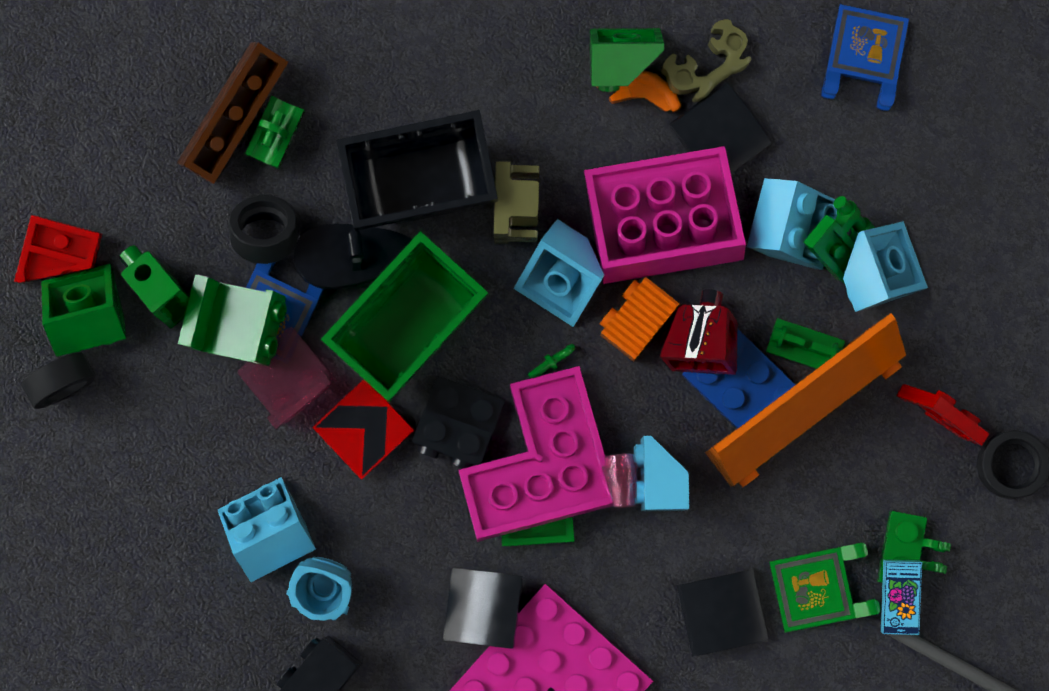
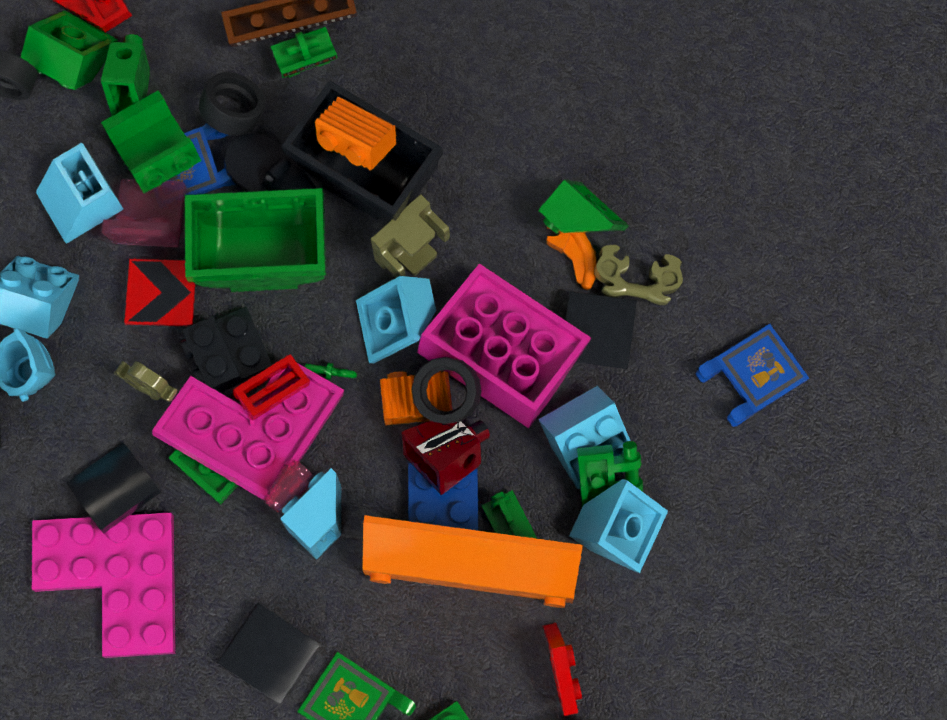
camera: 45 degrees right, 10 degrees down
none -> medium azure slope [36,143,124,244]
none -> olive helmet [114,361,178,402]
none -> red tile [233,354,310,421]
none -> orange brick [315,97,396,171]
none -> black tyre [411,357,482,424]

